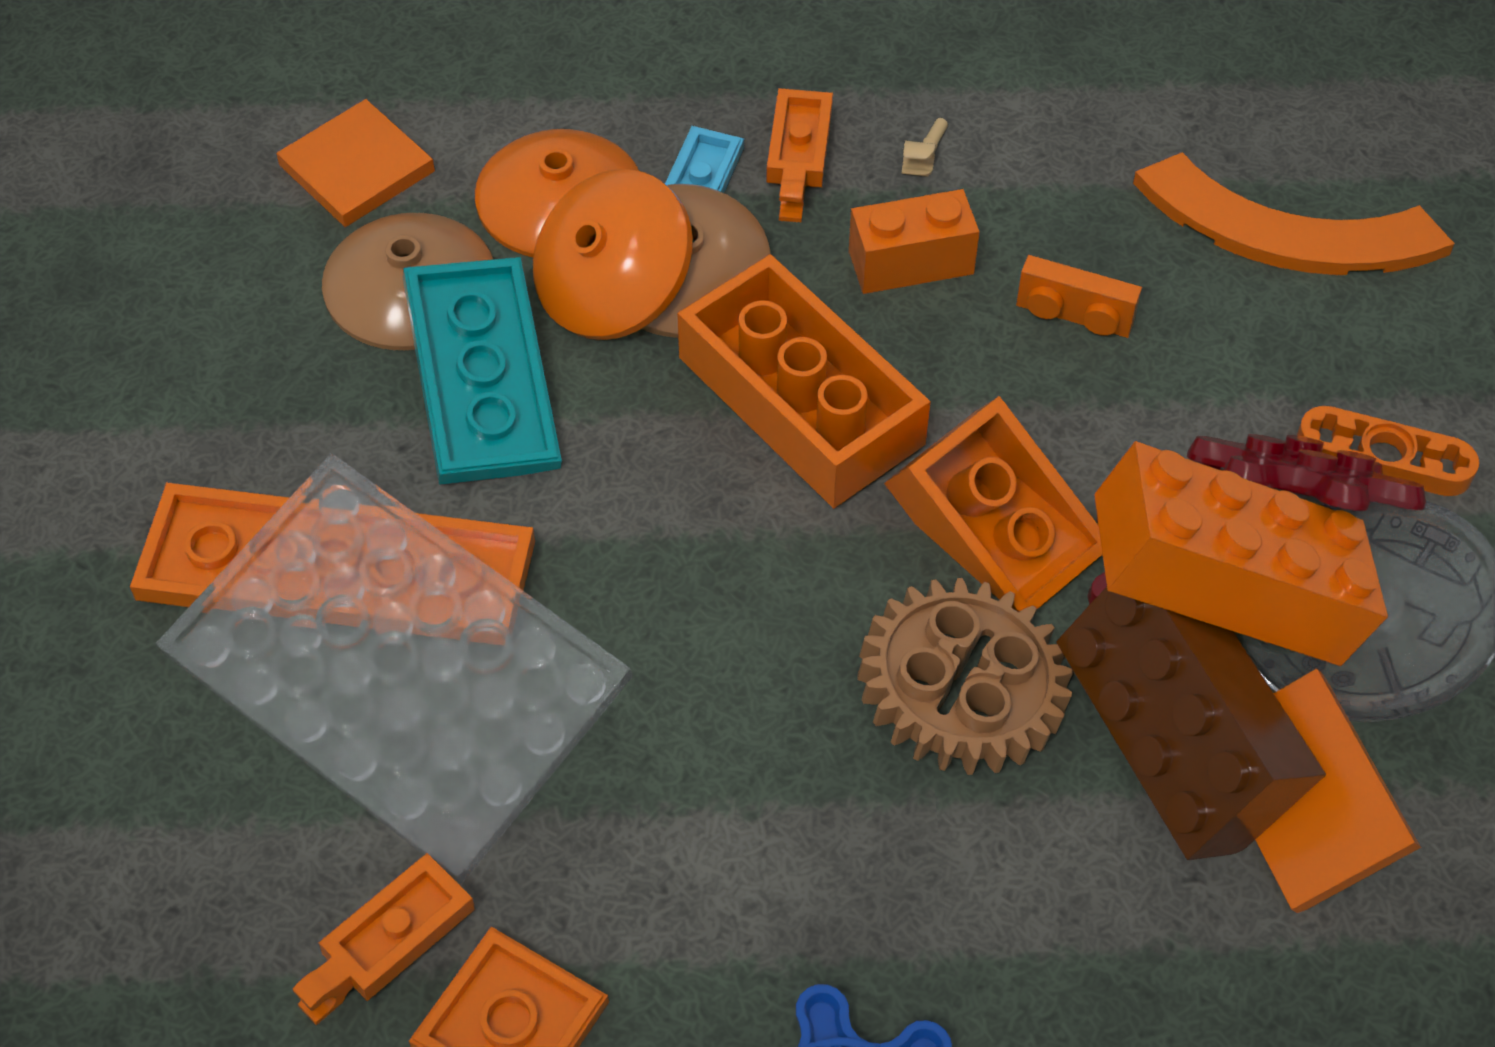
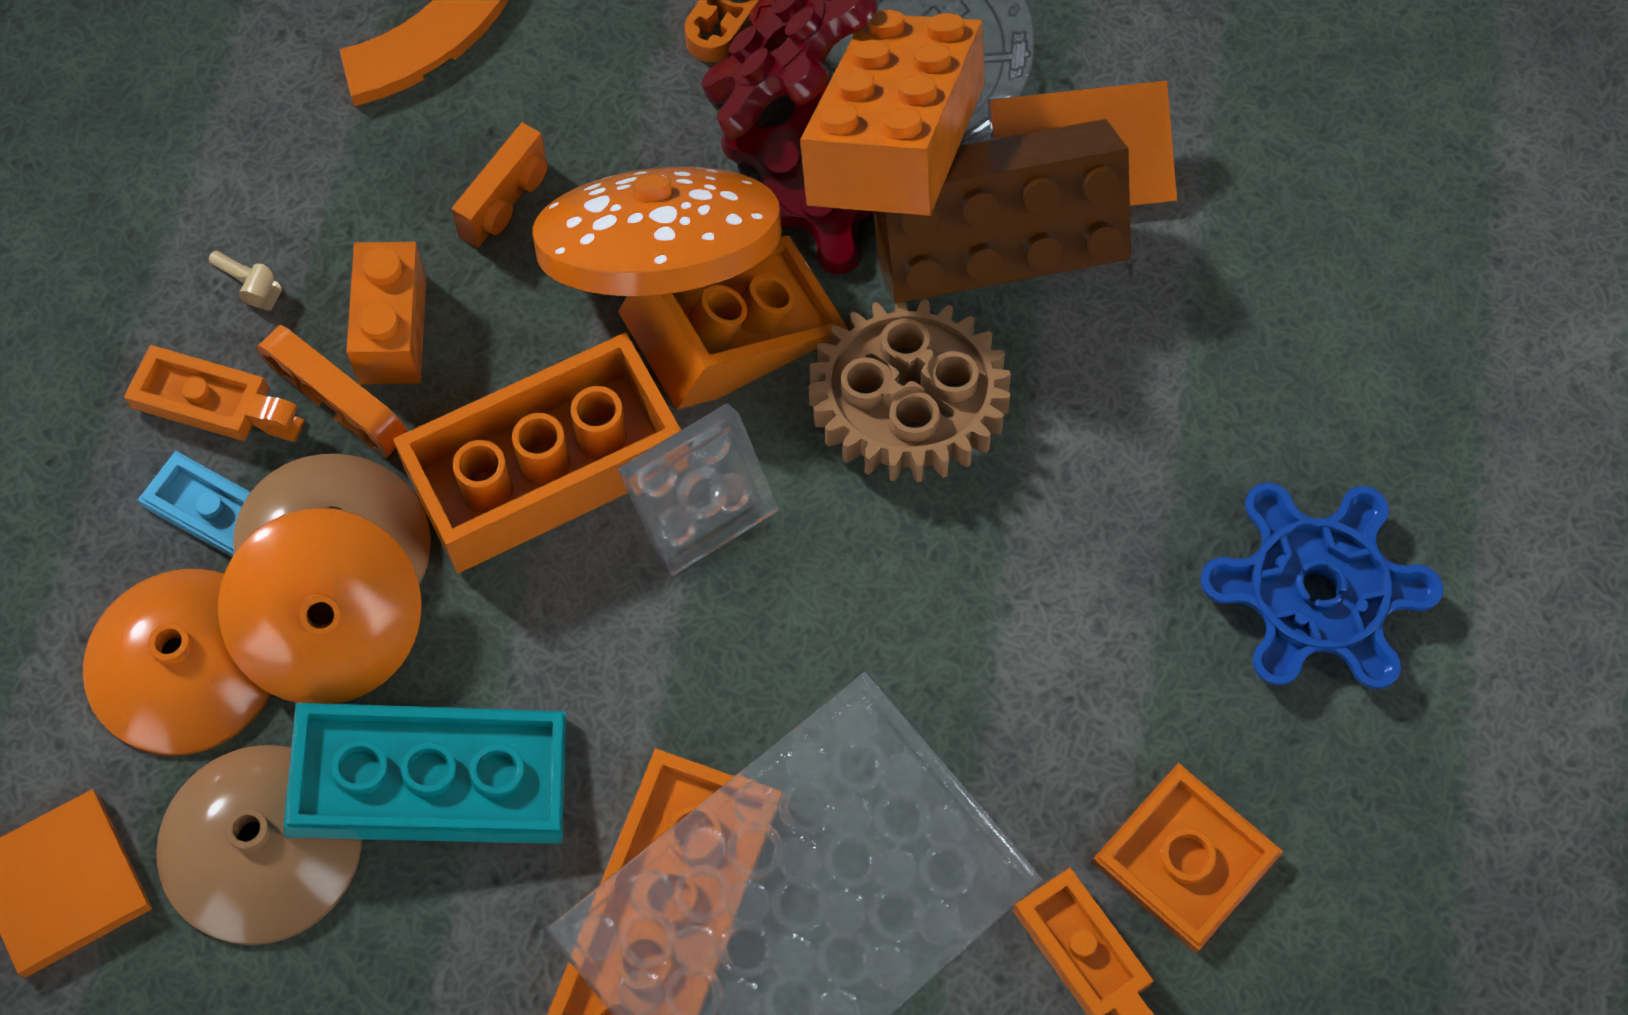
camera: 80 degrees left, 10 degrees up
none -> orange beam [256,325,408,458]
none -> orange dish [533,167,782,296]
none -> clear plate [617,403,779,576]

